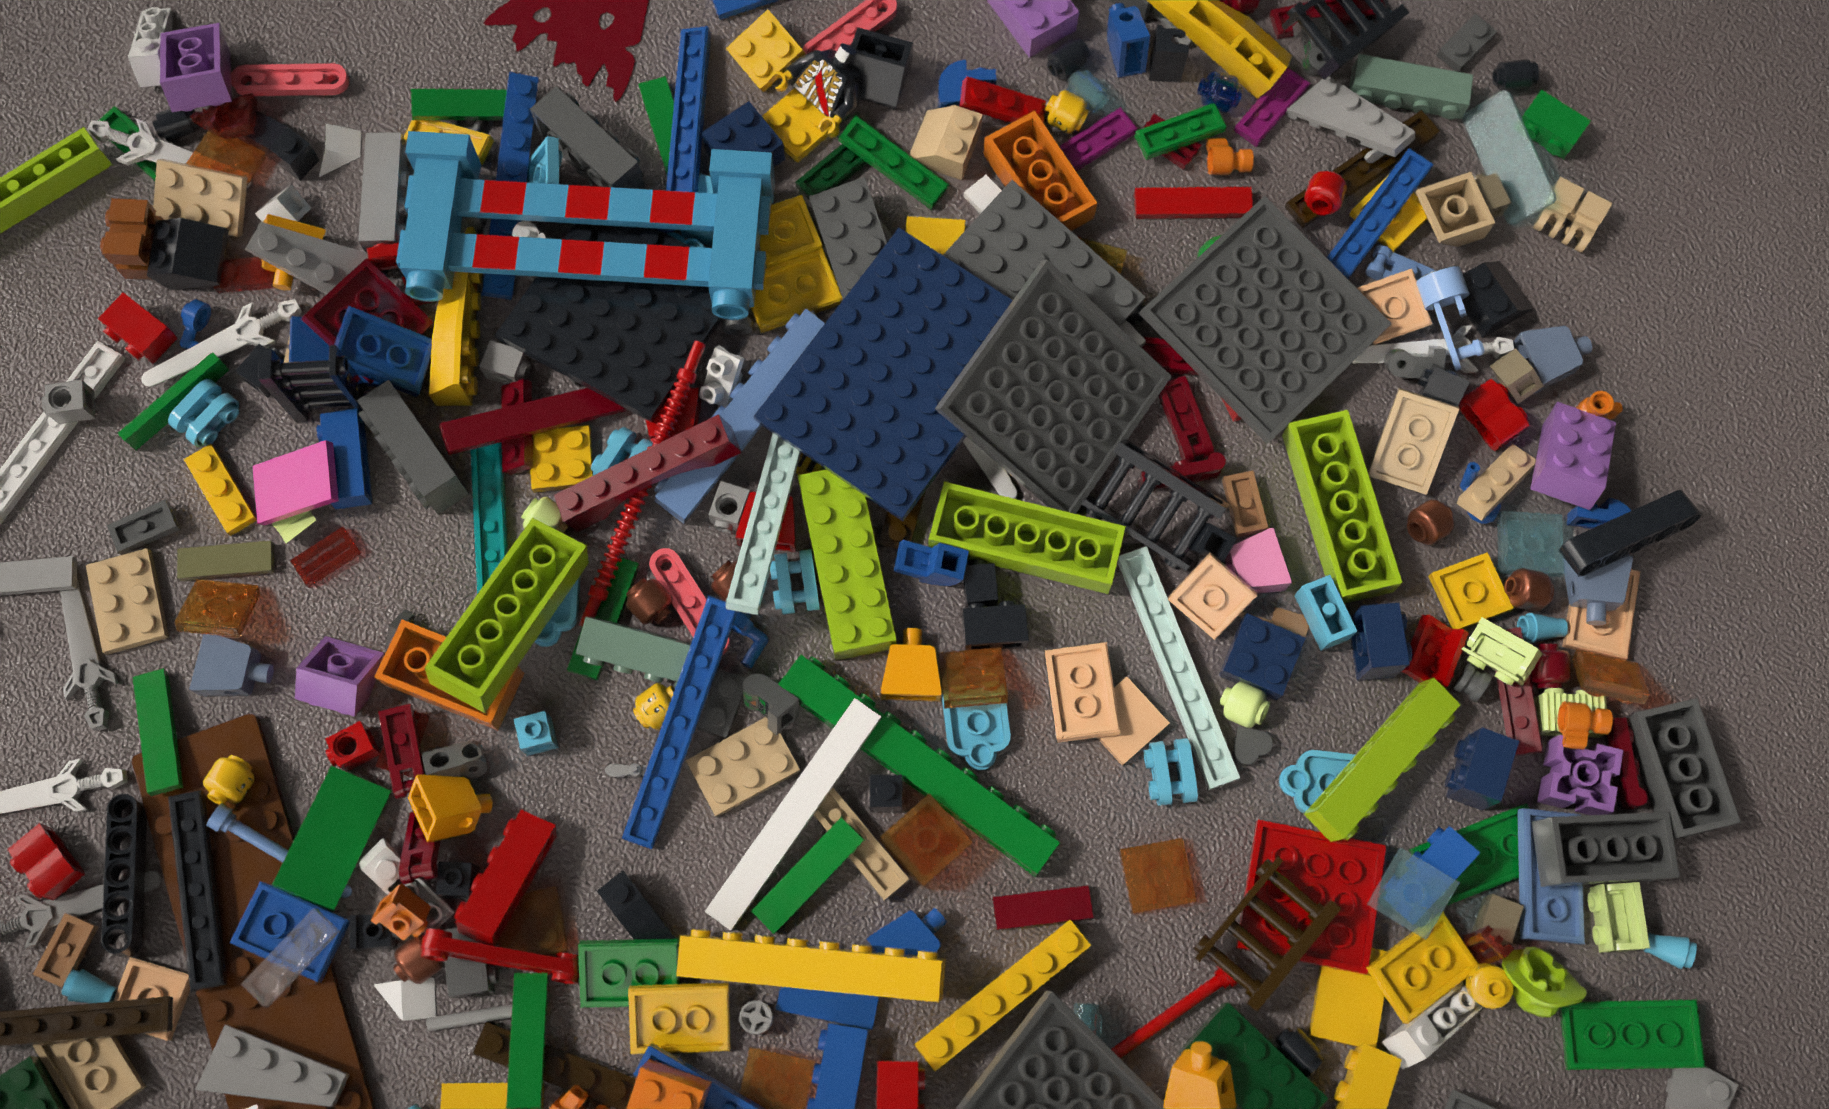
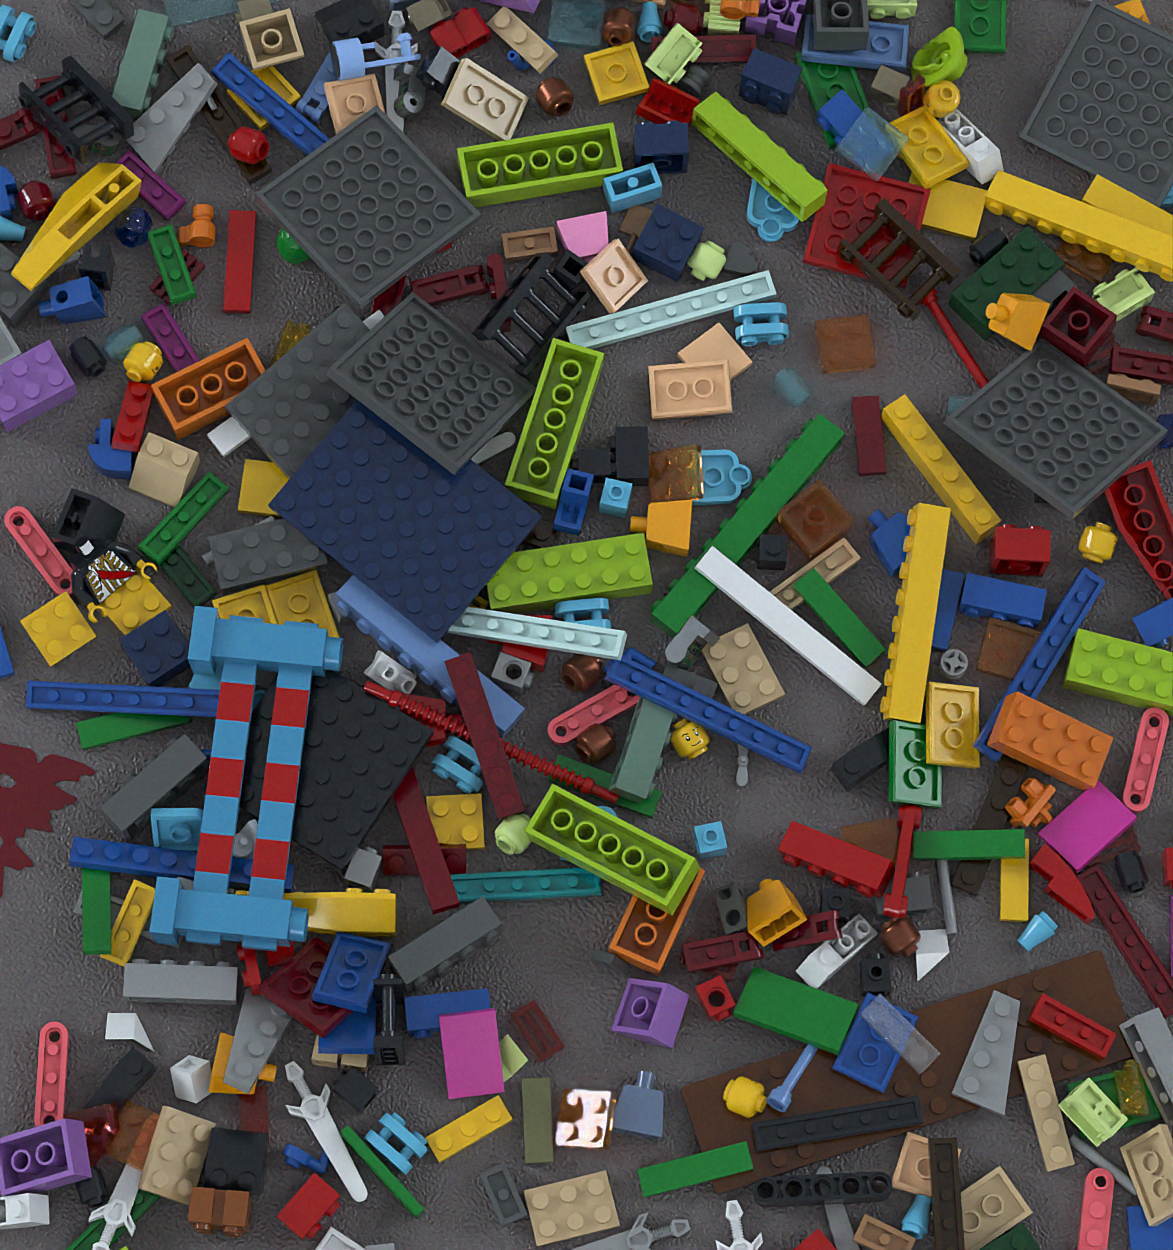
camera: 90 degrees left, 0 degrees up
orange brick [371,883,431,941] -> none
none -> medium azure brick [599,478,632,518]
none -> clear light blue brick [773,367,812,408]

